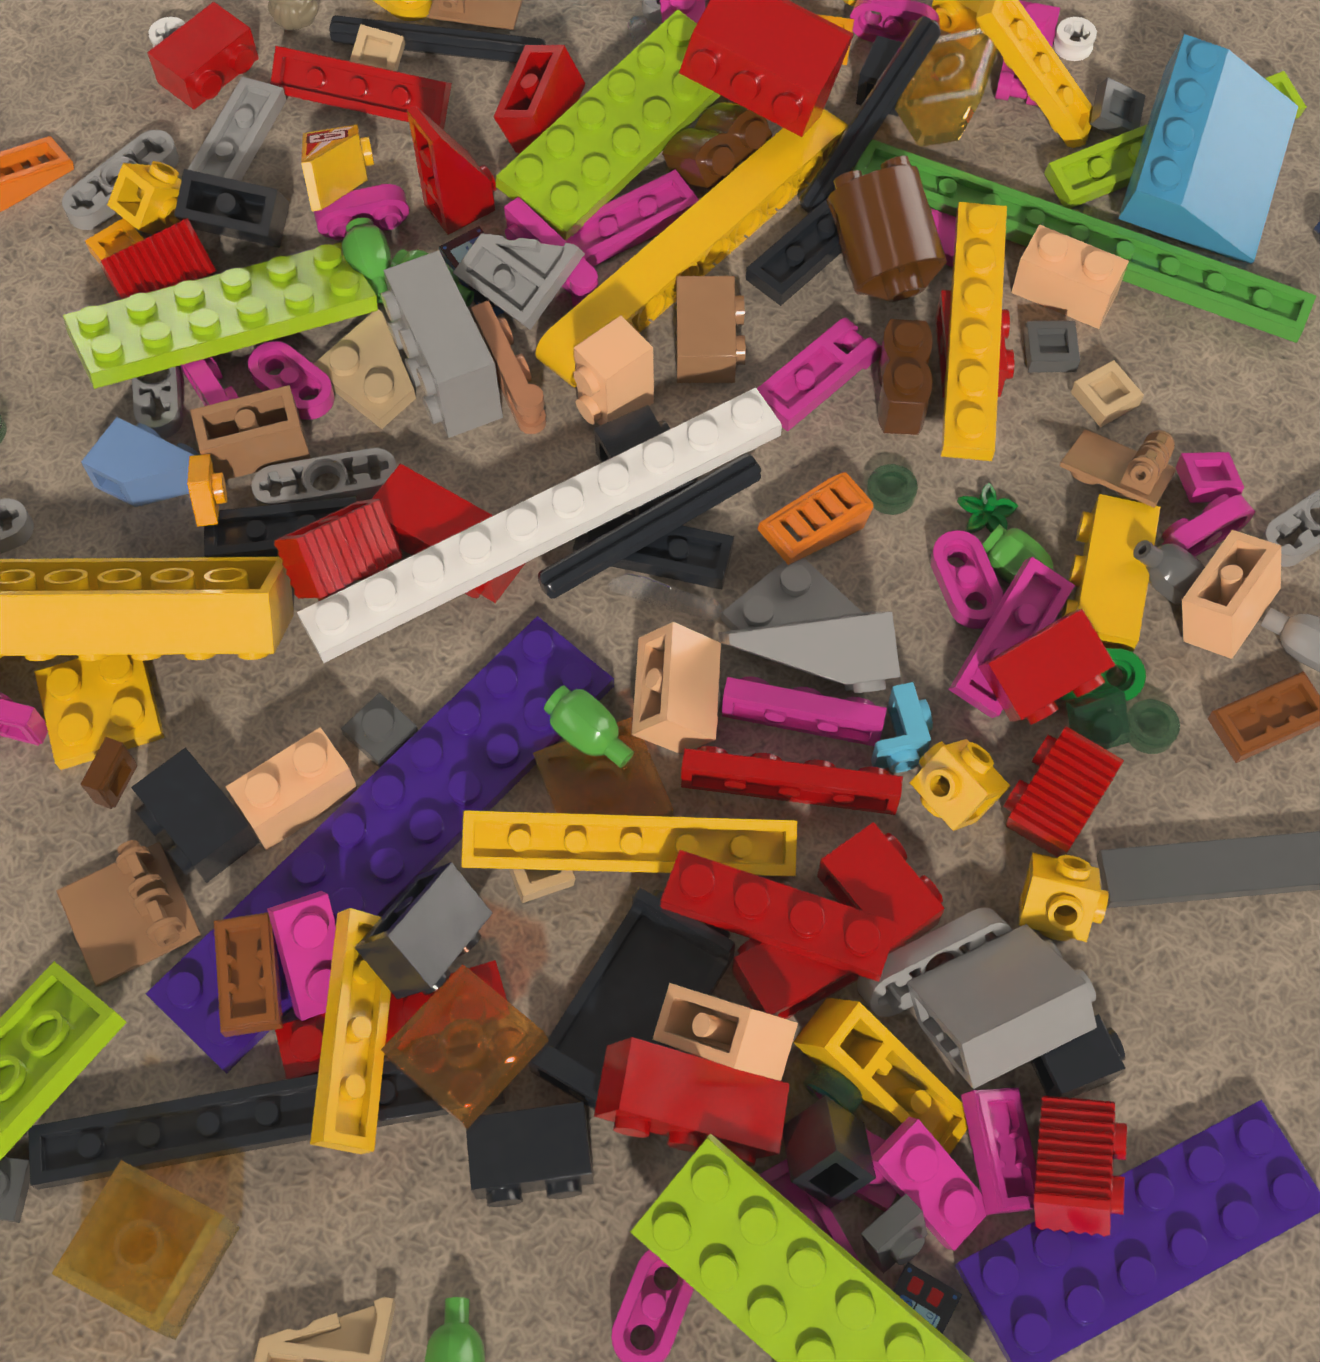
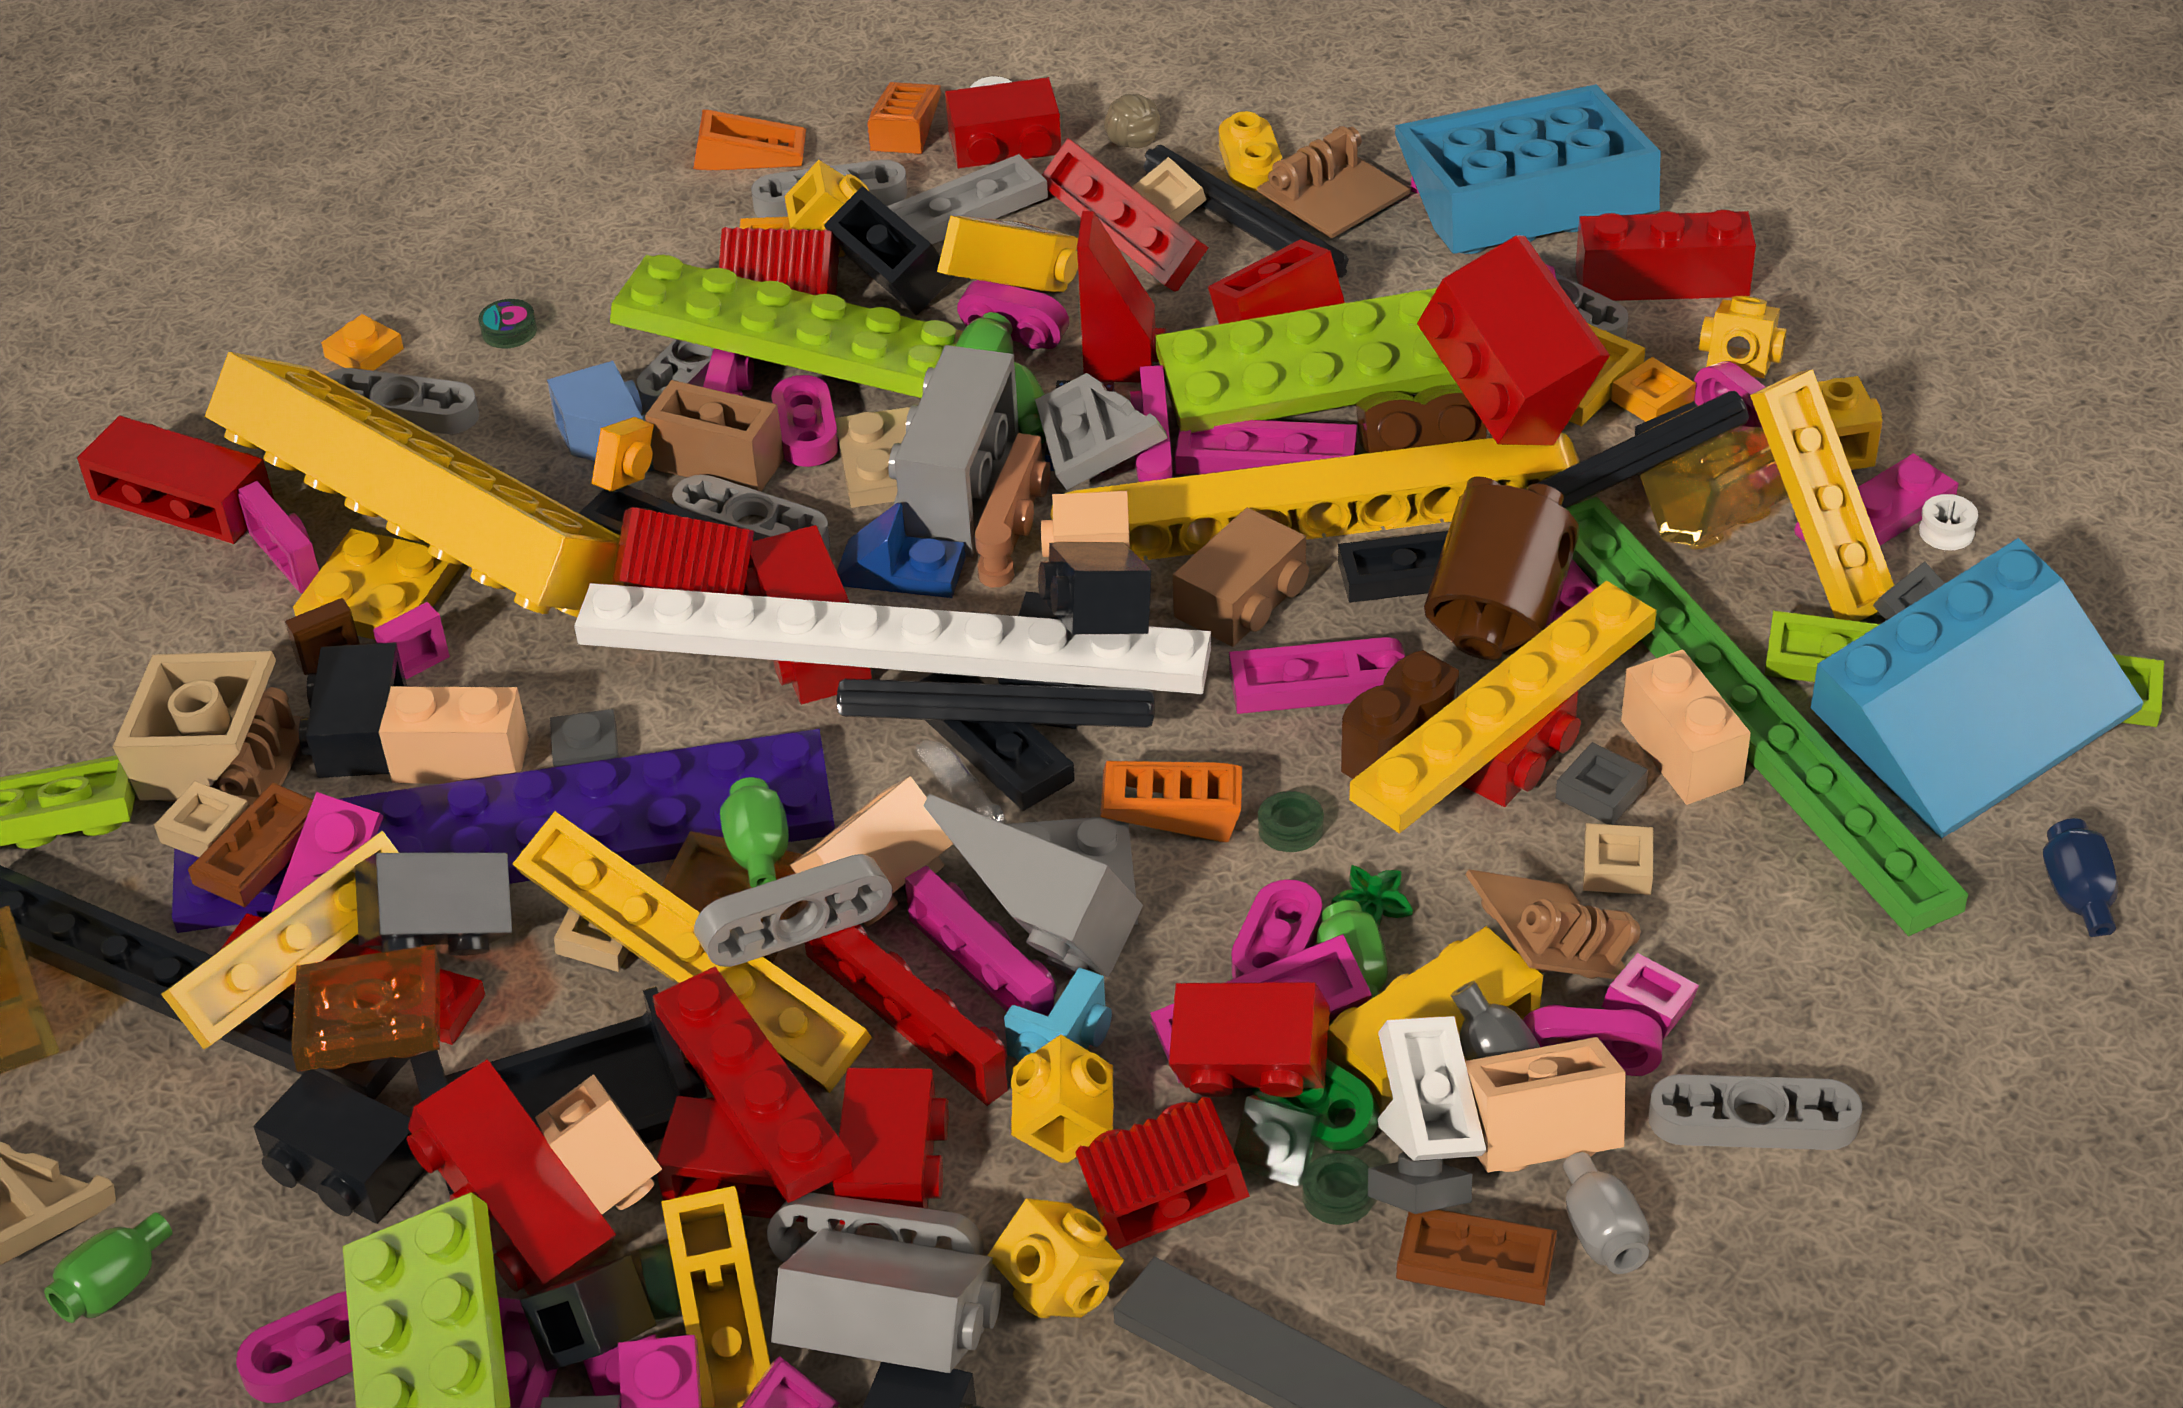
camera: 40 degrees right, 20 degrees down
none -> tan slope [113,651,276,800]
none -> tan plate [154,781,249,857]
none -> dark pink plate [373,602,450,680]
none -> light grey beam [694,854,892,967]
none -> blue slope [837,502,966,598]
none -> orange slope [867,82,941,154]
none -> black brick [1038,542,1152,635]
none -> dark grey plate [1368,1152,1472,1214]
none -> white slope [1377,1016,1486,1161]

